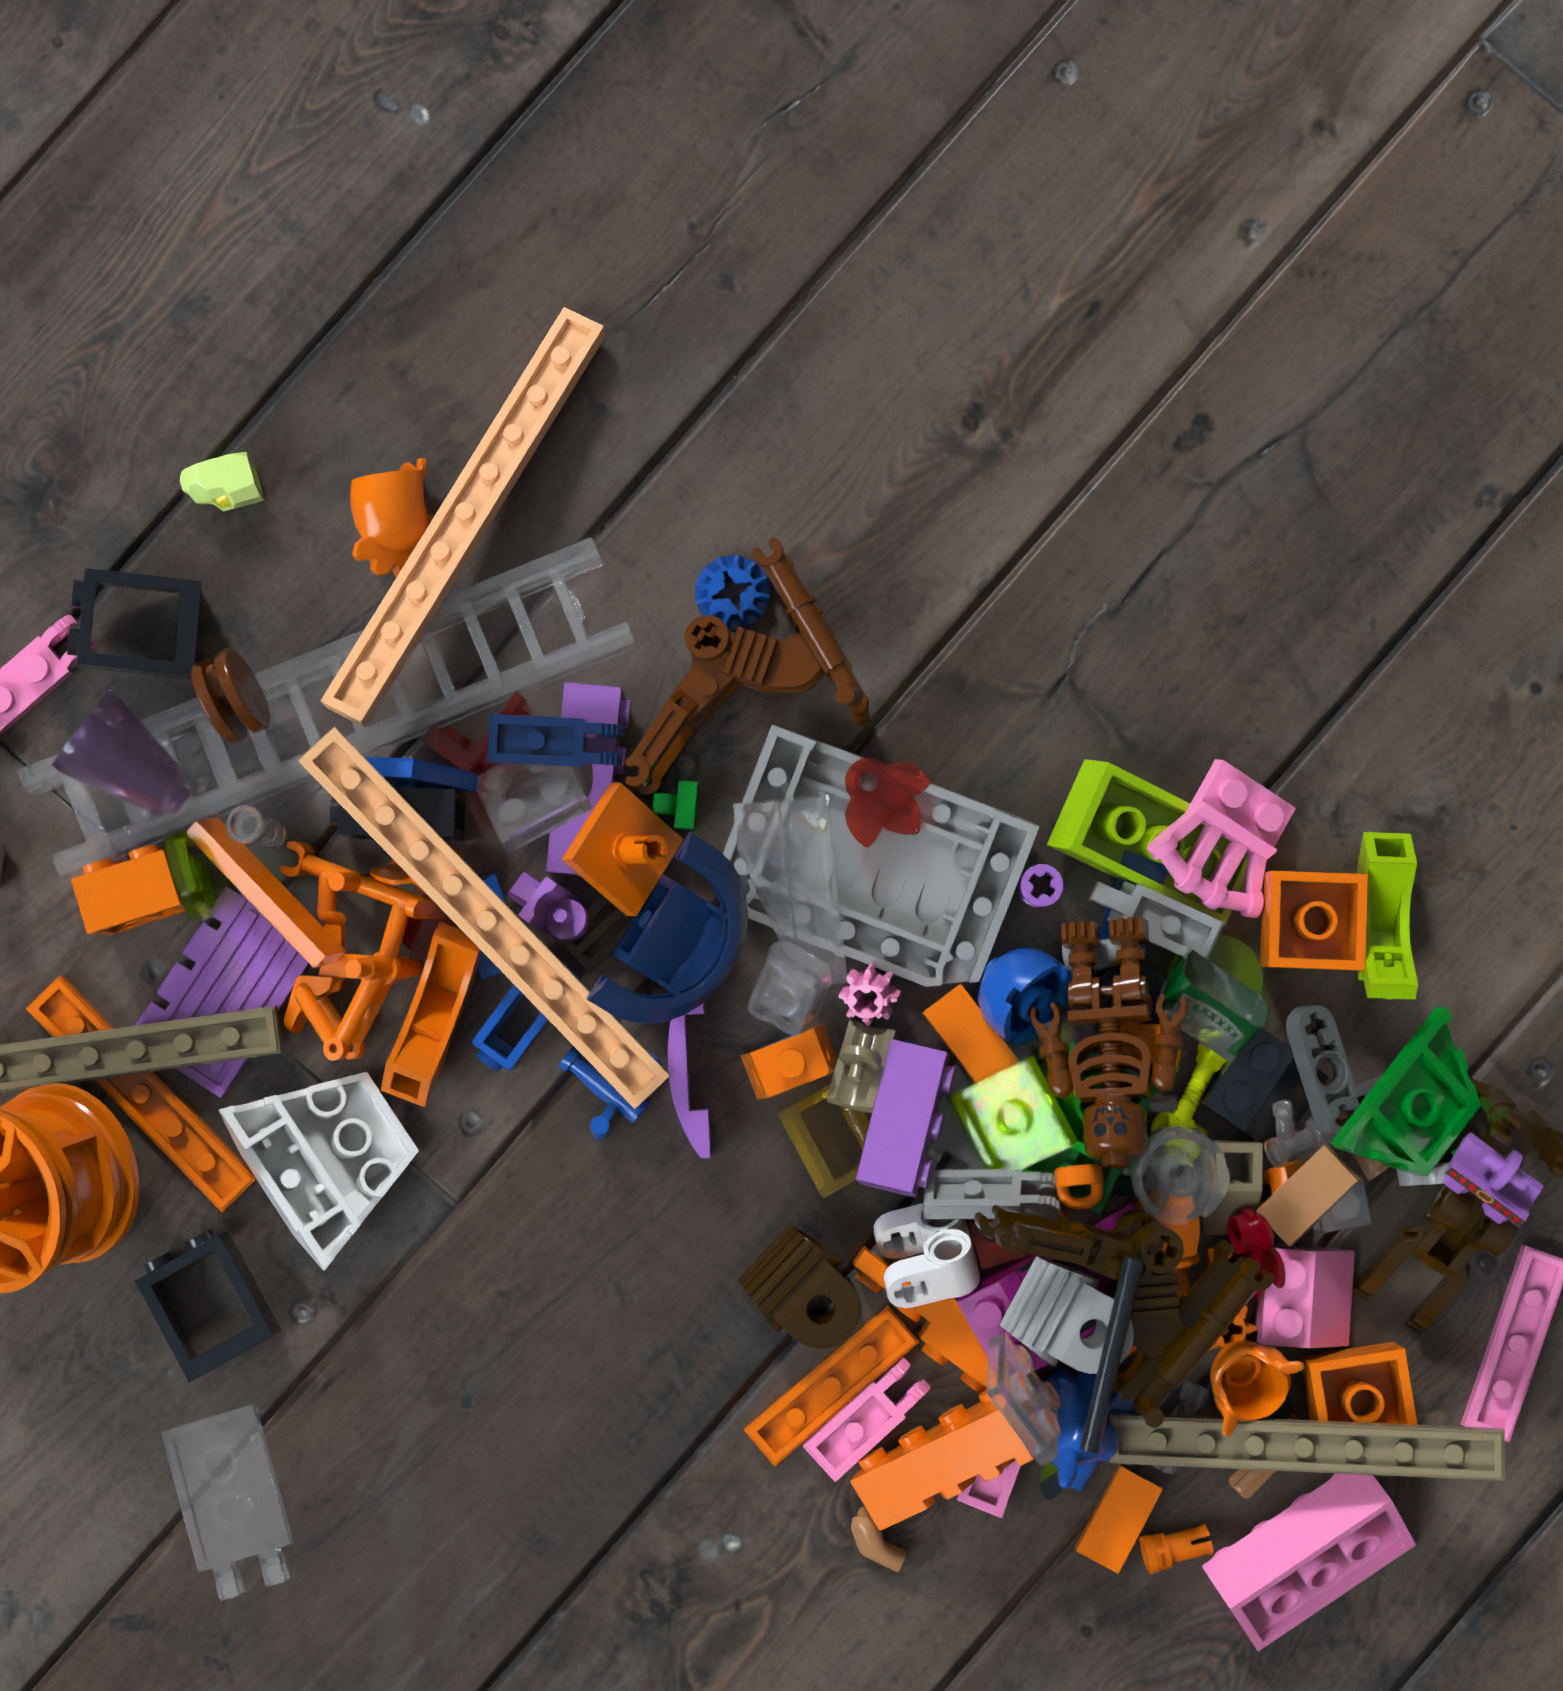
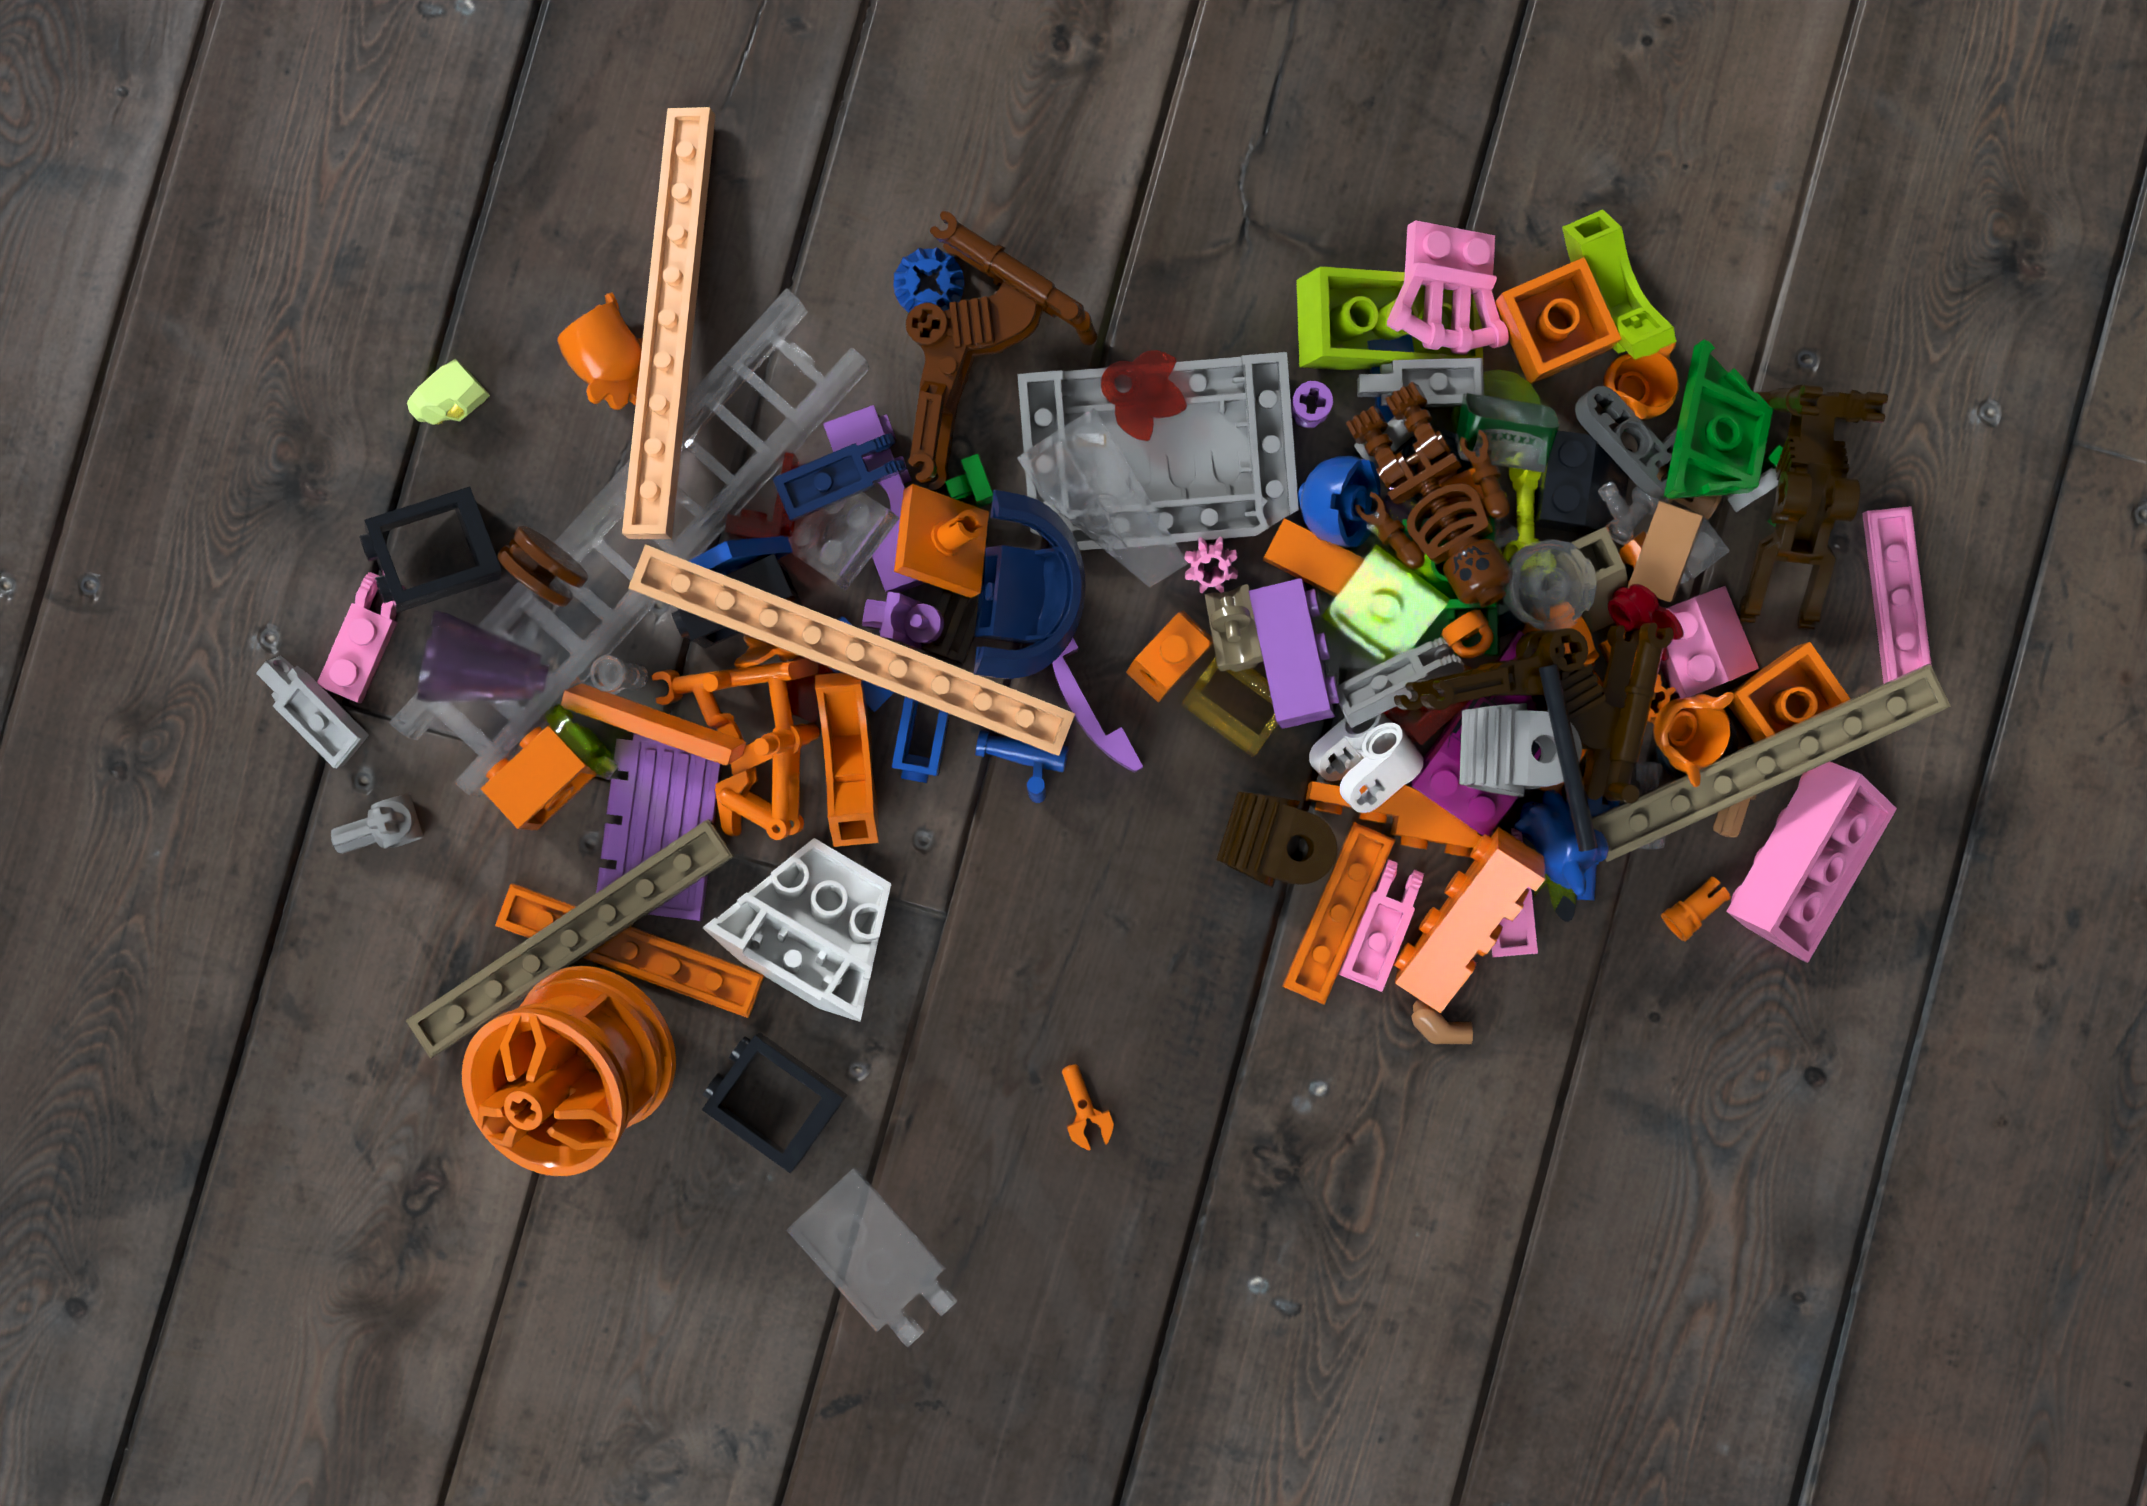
camera: 30 degrees left, 0 degrees up
clear piece [748,940,834,1035] -> none
clear plate [987,1332,1061,1466] -> none
orange tile [1075,1464,1163,1574] -> none
medium lavender hips [1443,1132,1544,1227] -> none
none -> orange bar [1062,1064,1114,1151]
none -> orange hair [1603,339,1680,421]

